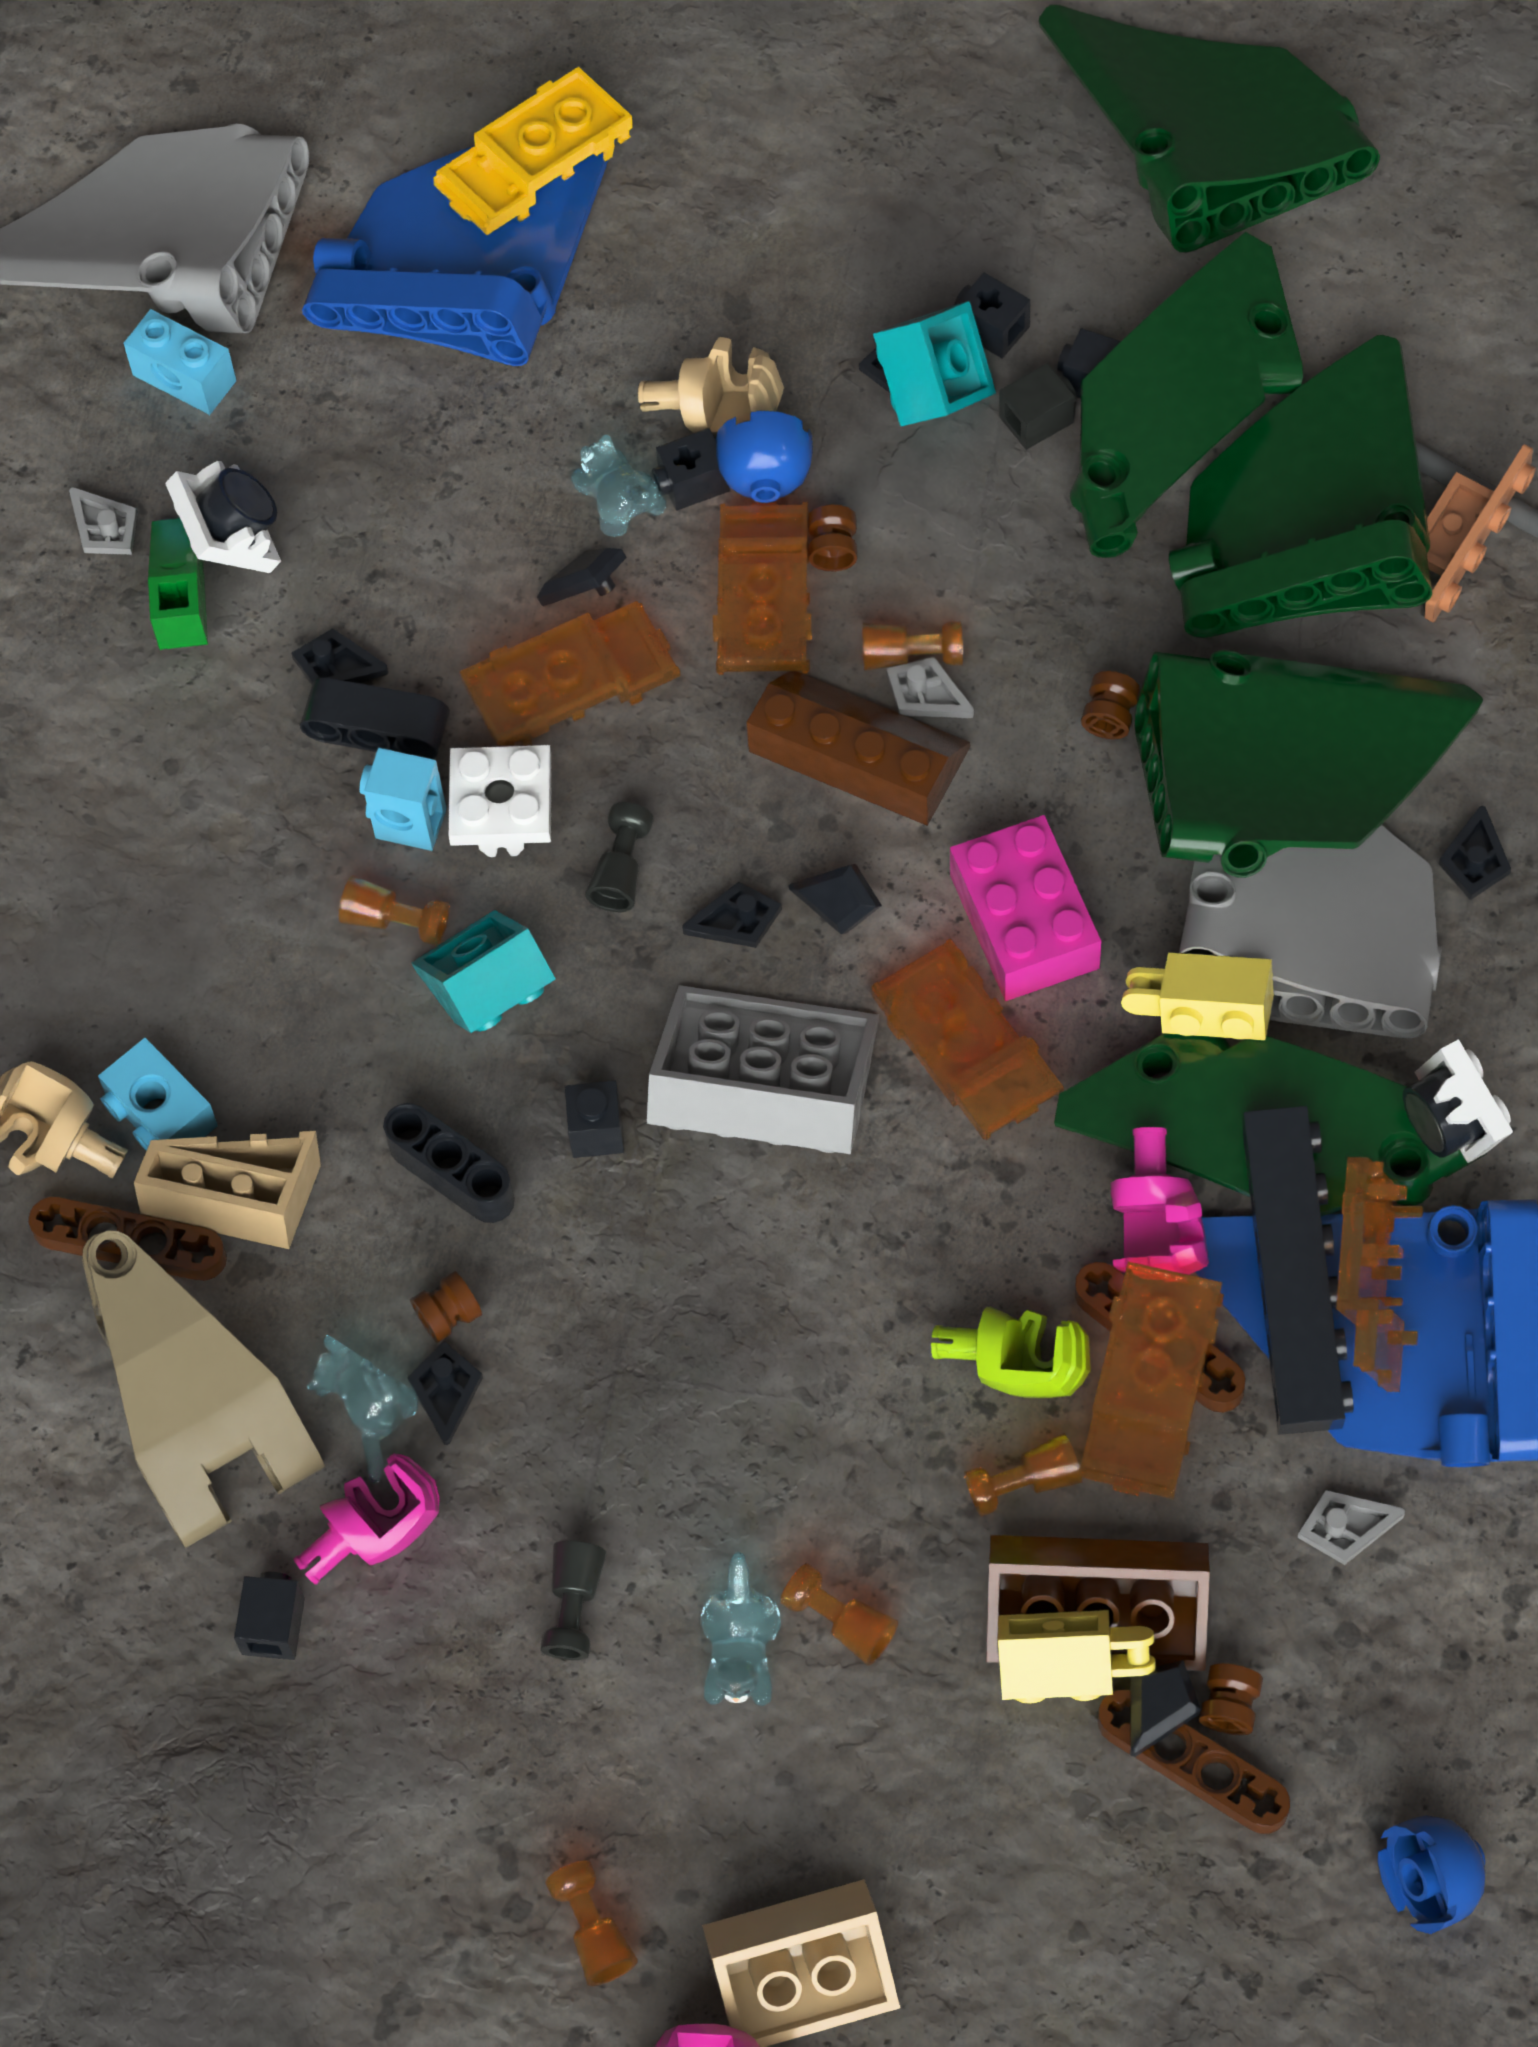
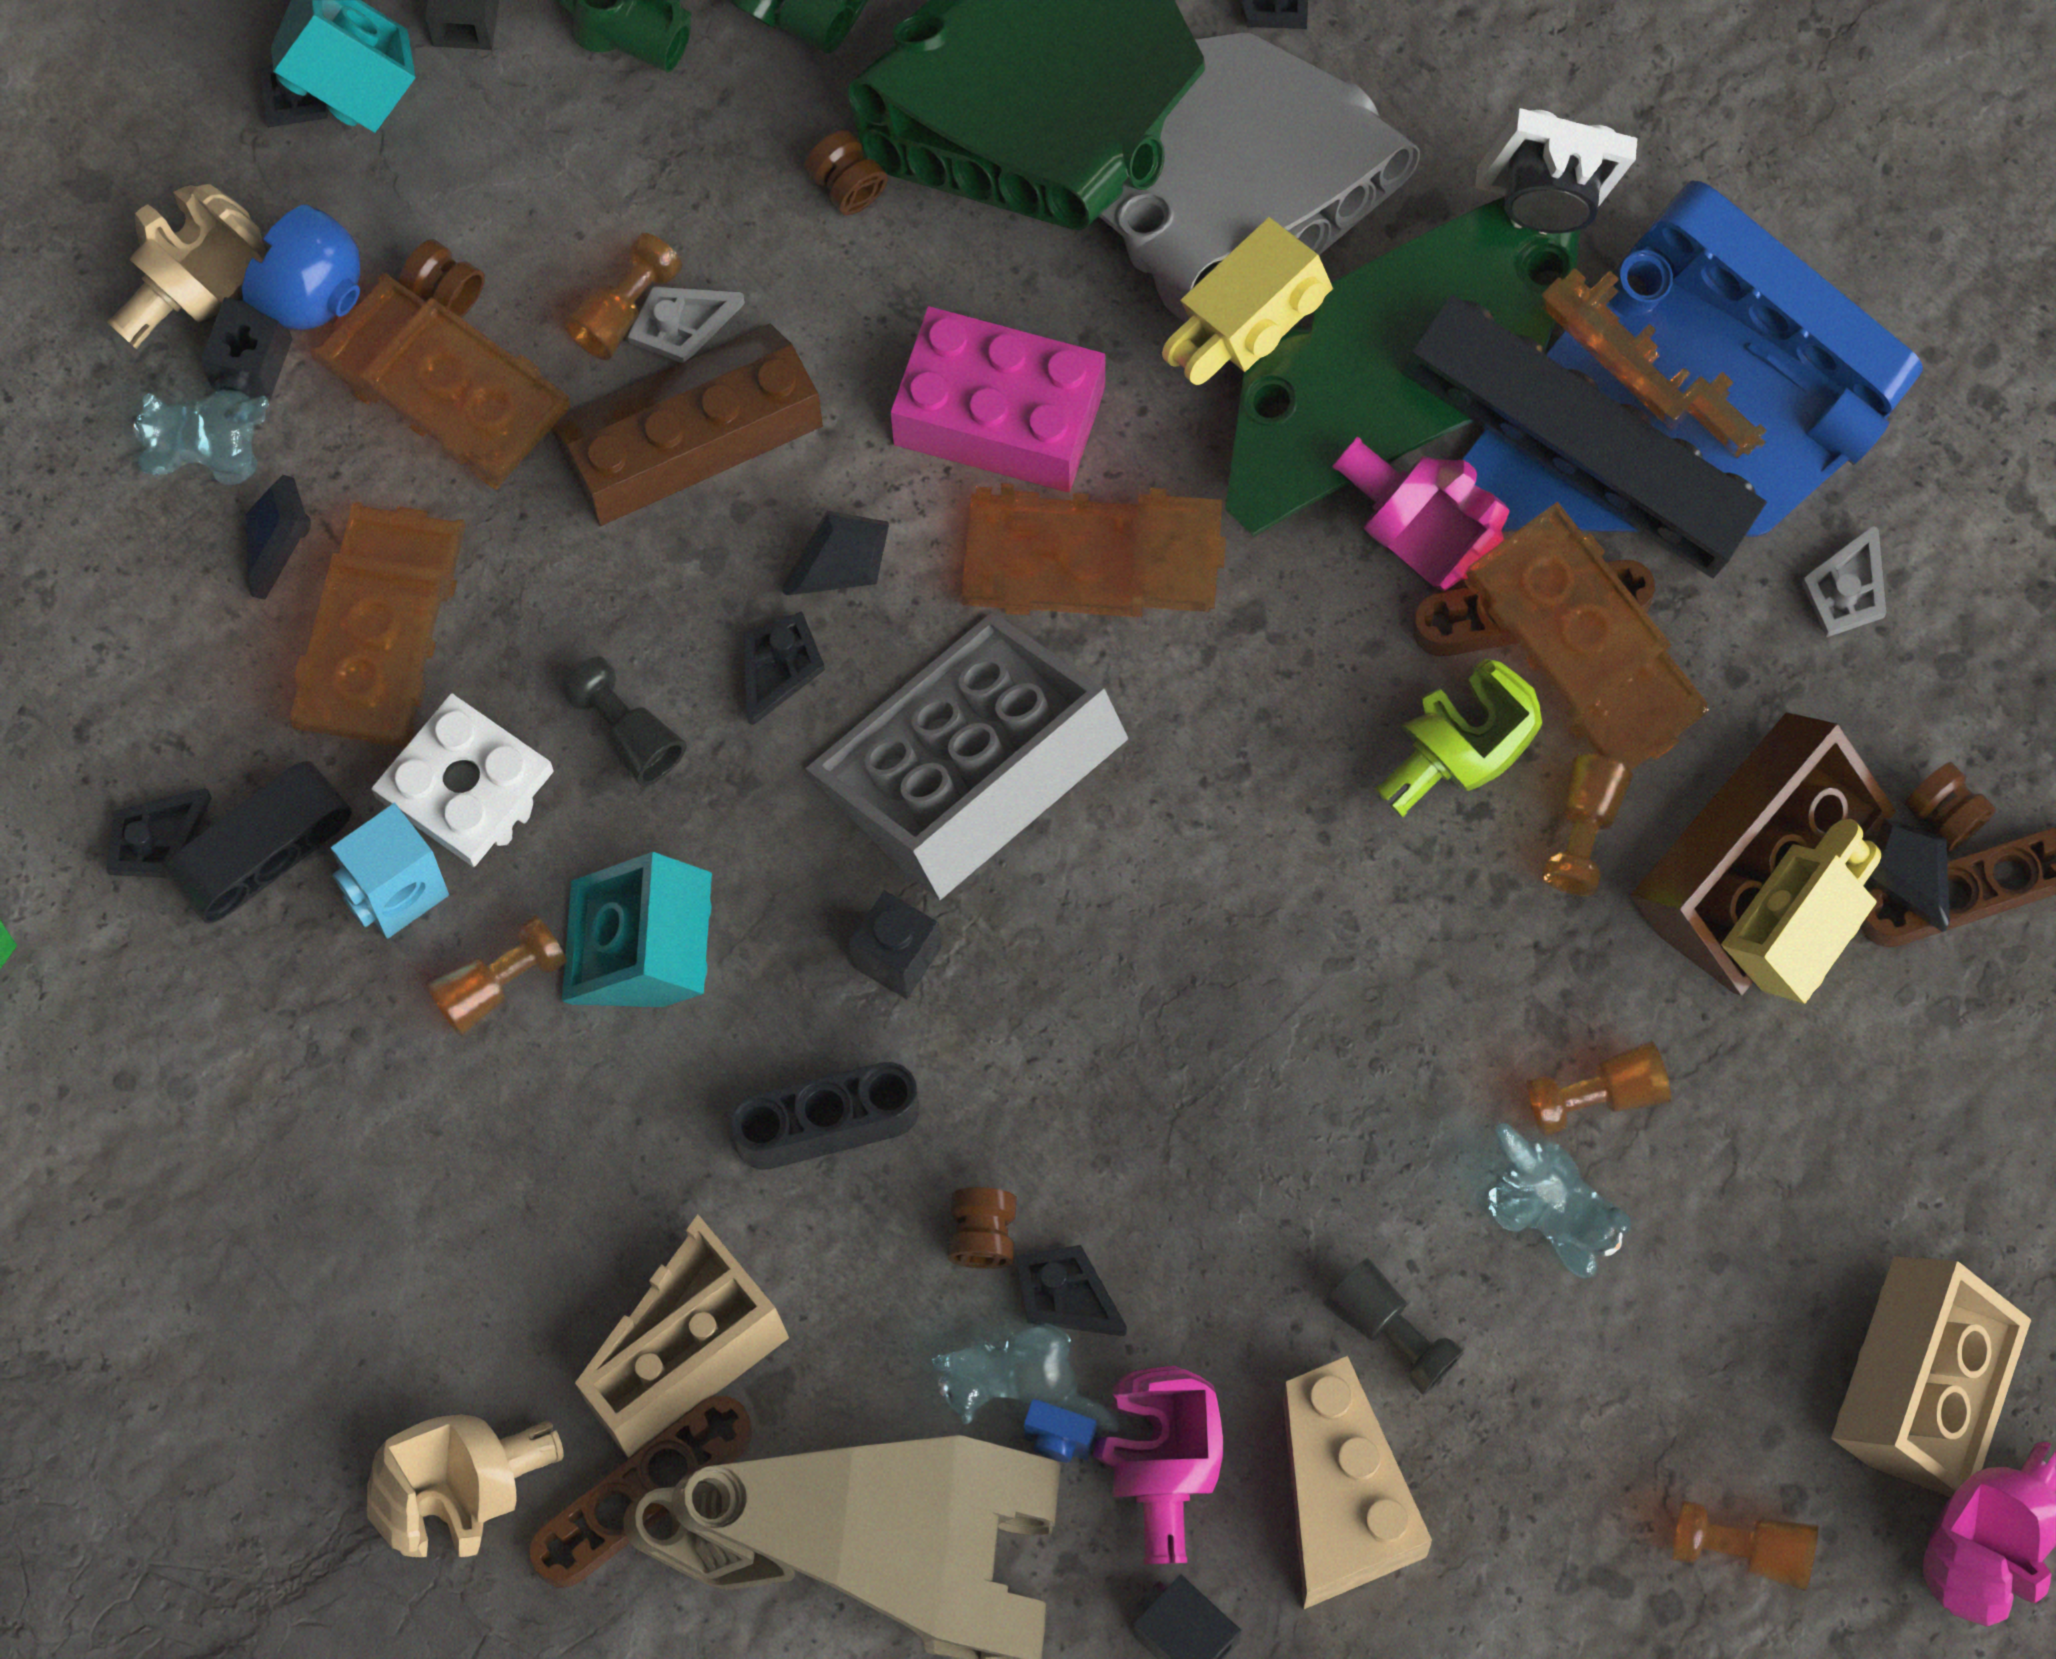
camera: 55 degrees left, 5 degrees up
medium azure brick [98,1038,218,1151] -> none
none -> blue plate [1024,1399,1097,1463]
none -> tan wedge [1283,1356,1432,1609]

